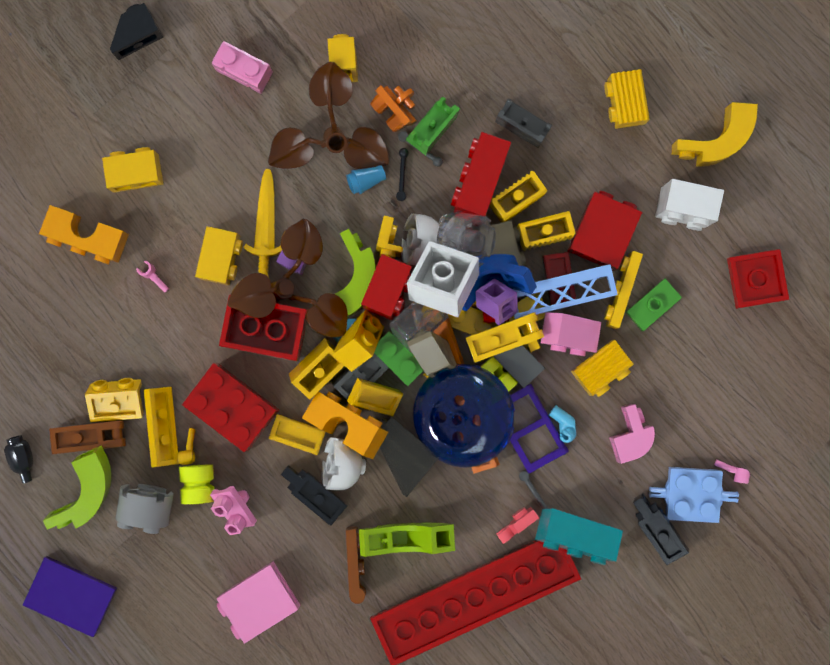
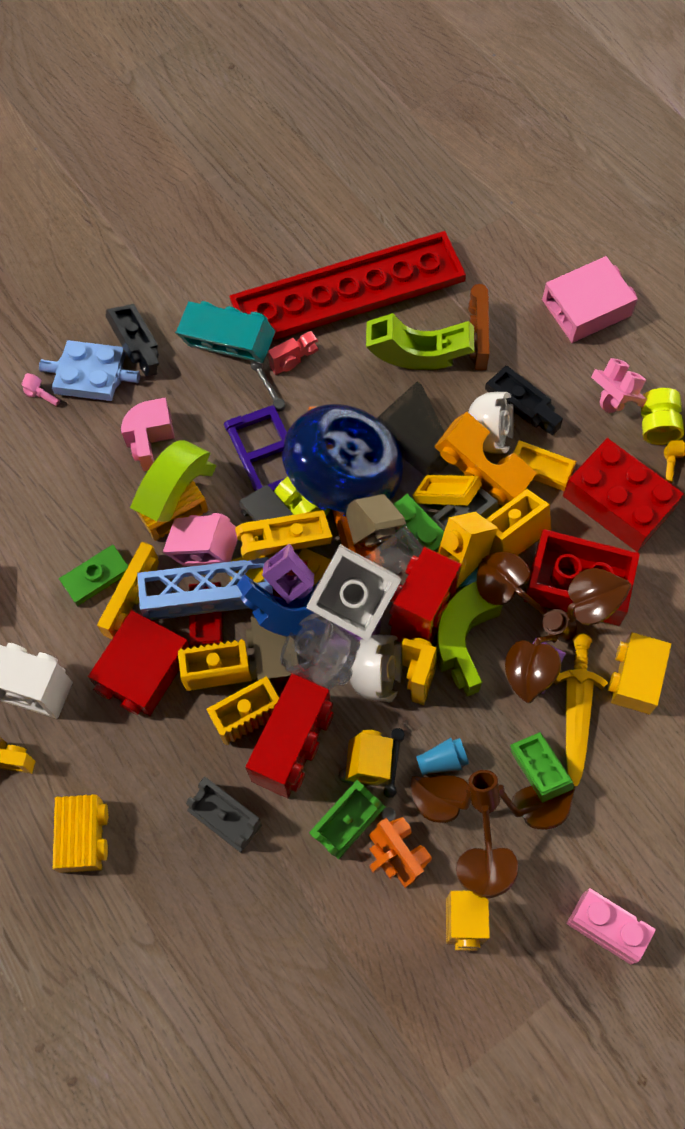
camera: 170 degrees left, 20 degrees down
medium azure arm [549,405,576,443] -> none
none -> lime arch [130,440,217,522]
none -> yellow brick [345,730,393,786]
none -> bright green plate [510,732,574,803]

